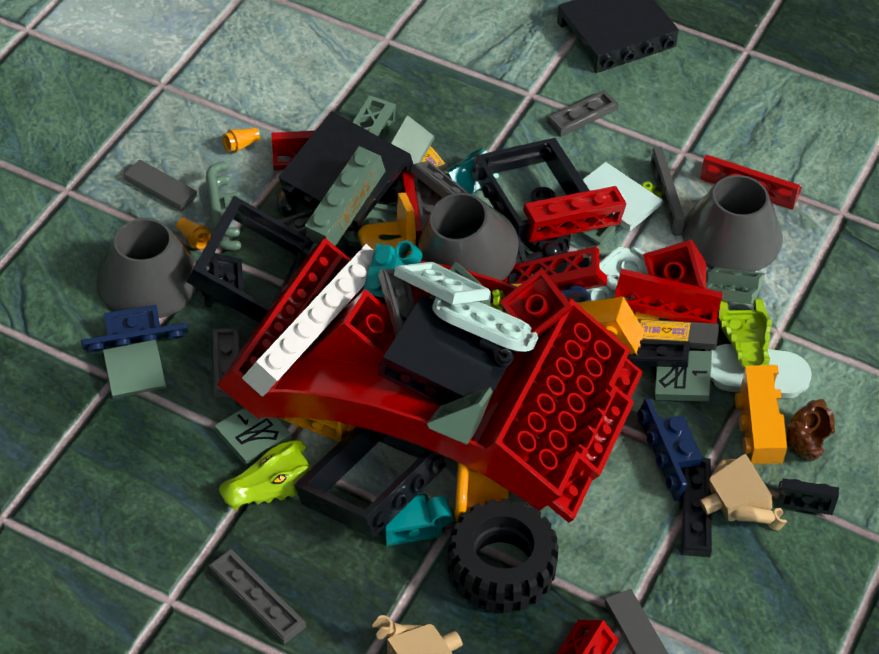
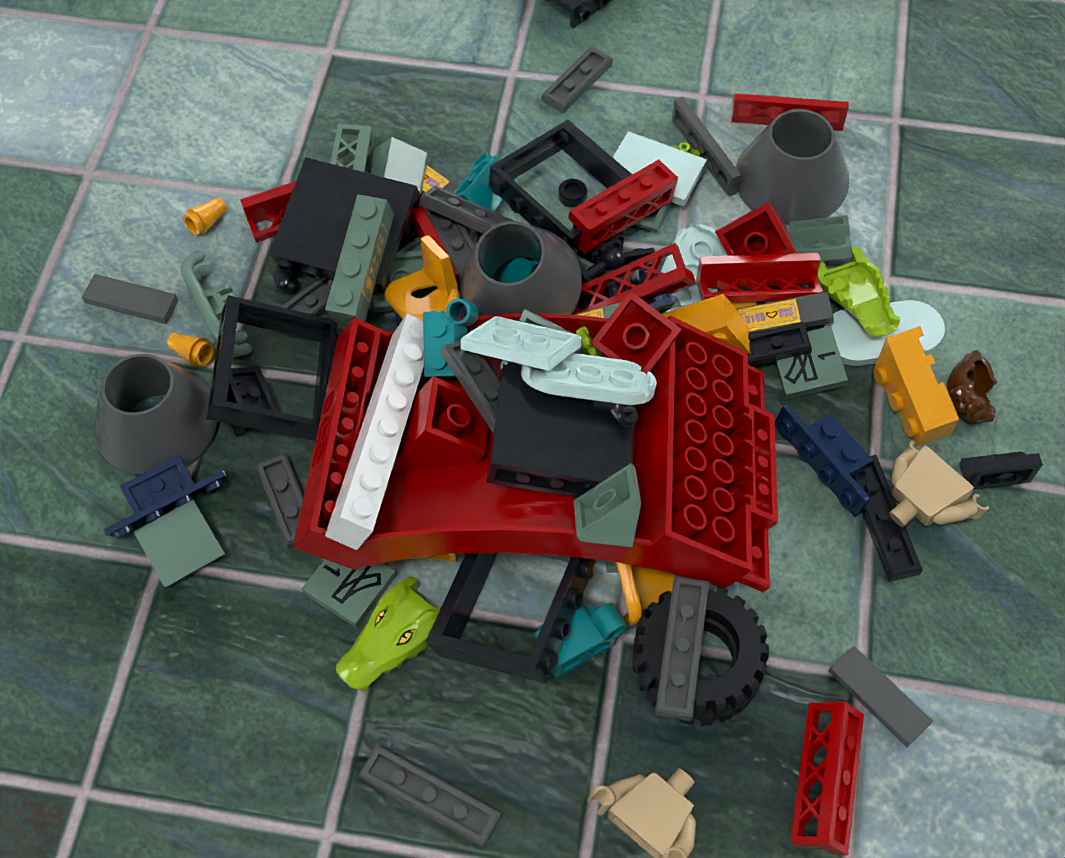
camera: 15 degrees left, 10 degrees up
none -> dark grey tile [655,576,709,721]

